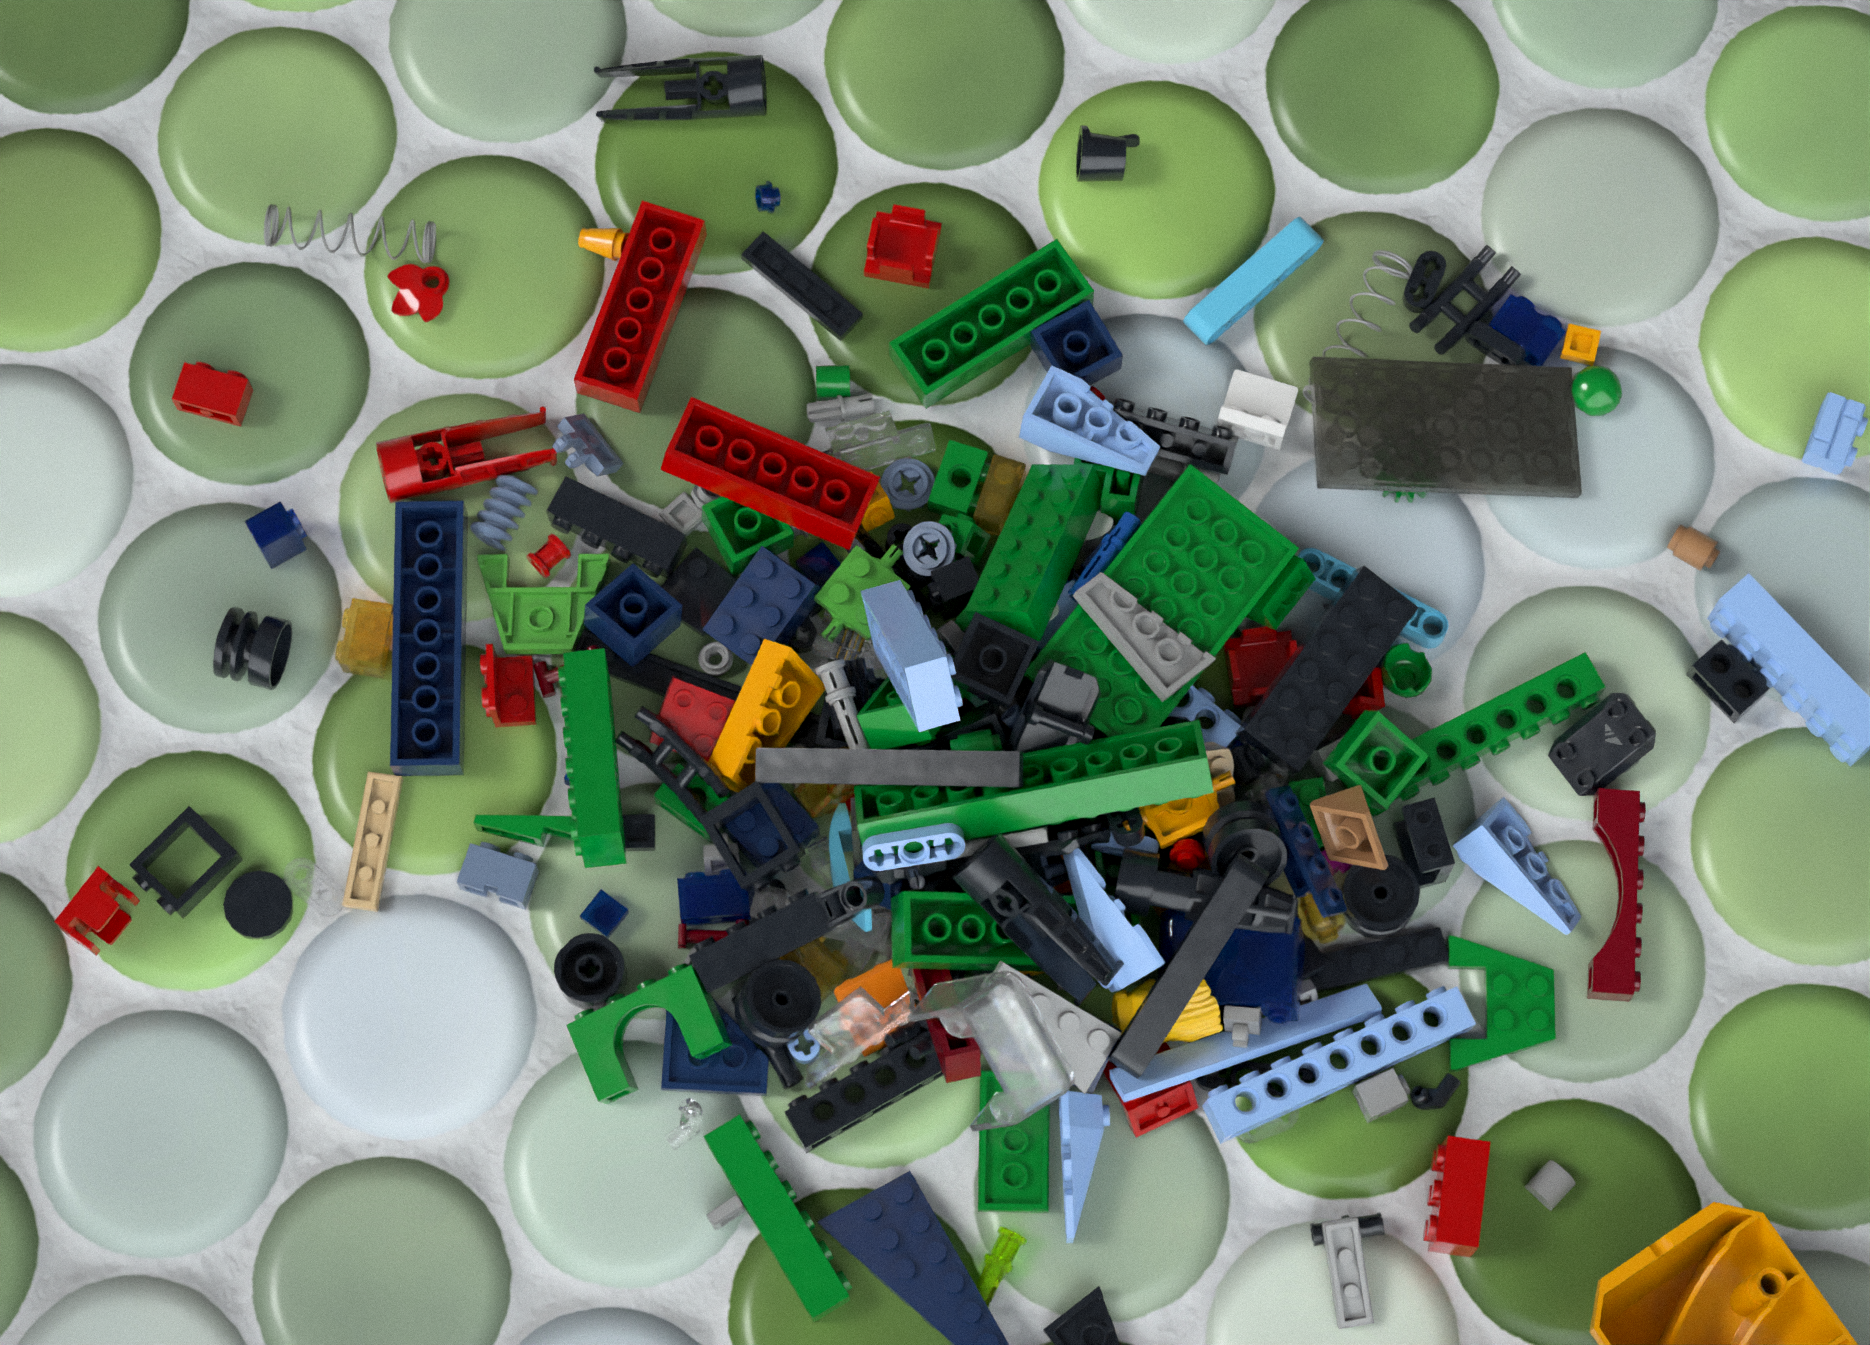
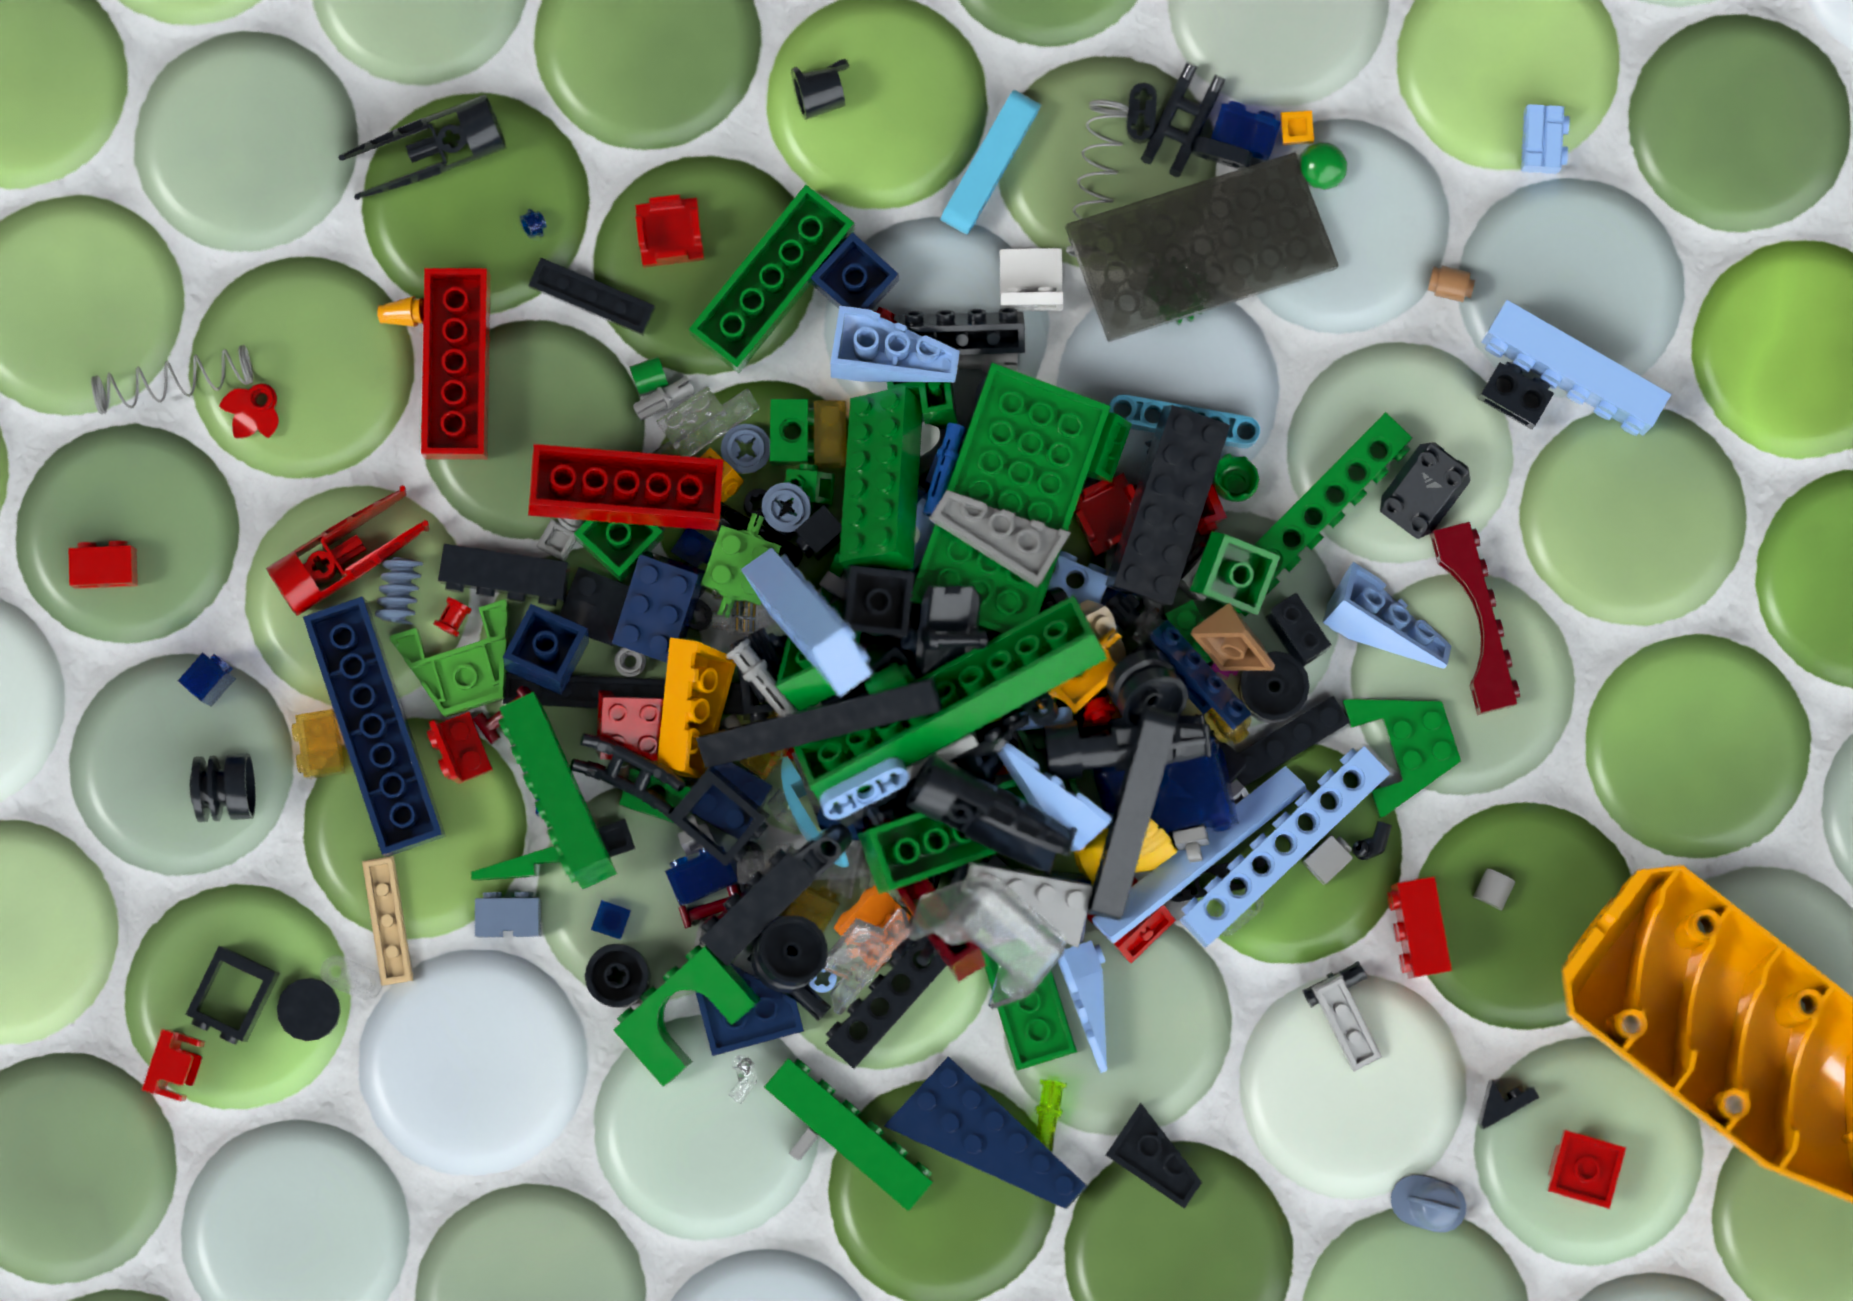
camera: 15 degrees left, 10 degrees up
sand blue hinge [552,413,624,477] -> none

